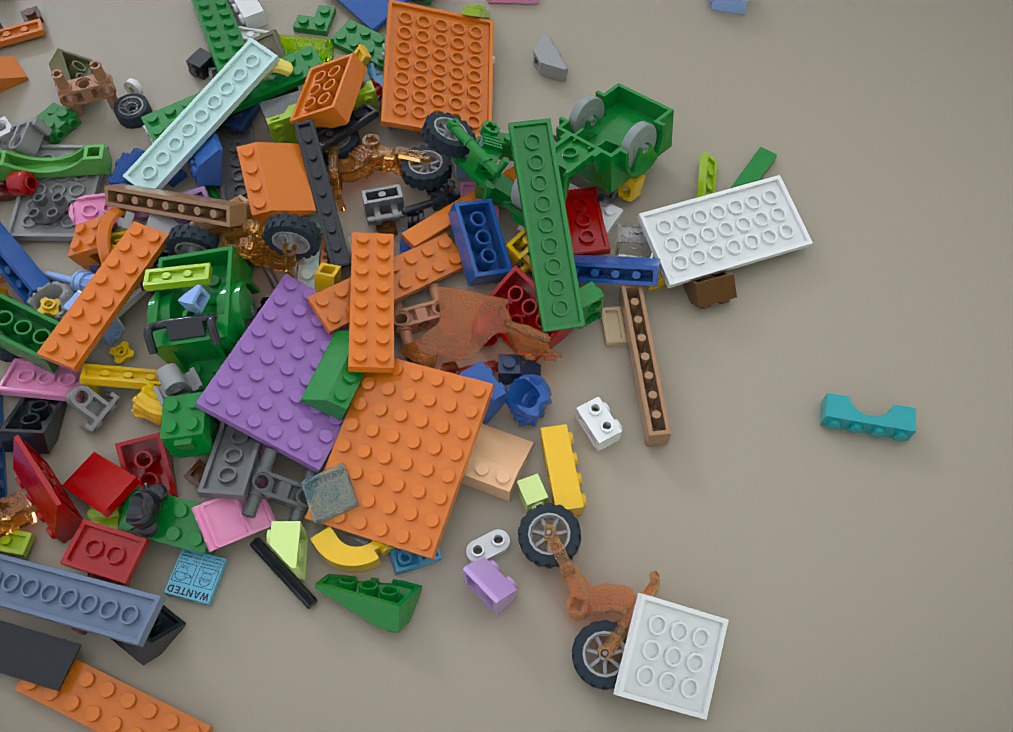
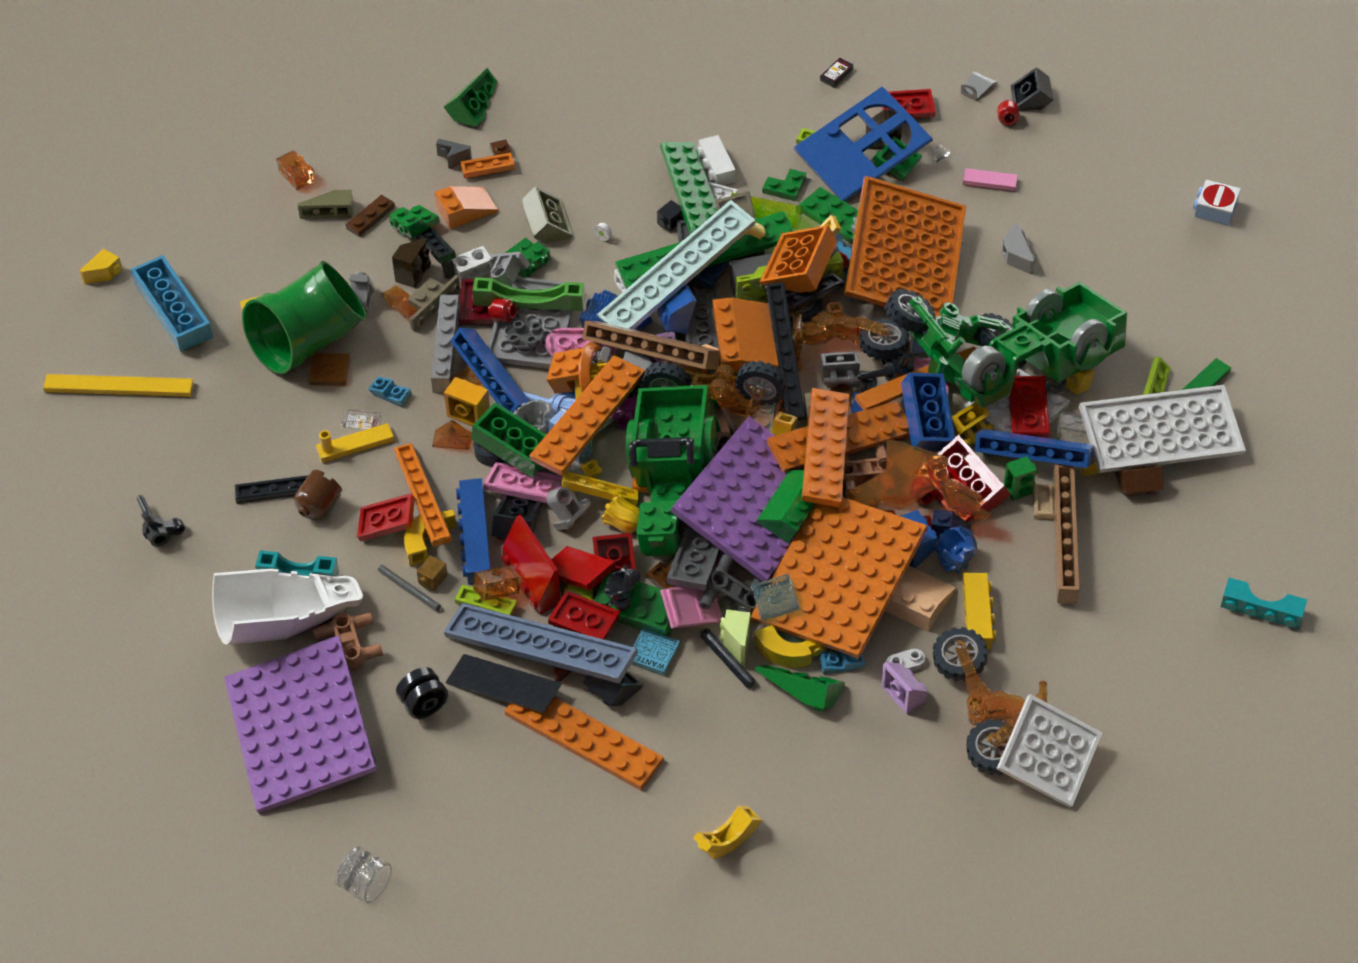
camera: 10 degrees right, 10 degrees down
yellow plate [37,297,61,318] -> none
nougat piece [51,60,118,118] -> none
black wheel [113,93,152,129] -> none
lime plate [143,263,213,291] -> none
light grey pin [153,363,205,407] -> none
light blue slope [178,284,211,314] -> none
lime plate [462,4,490,18] -> none
green plate [508,118,585,333] -> none
yellowish green brick [517,473,548,513] -> none
white brick [575,397,622,452] -> none

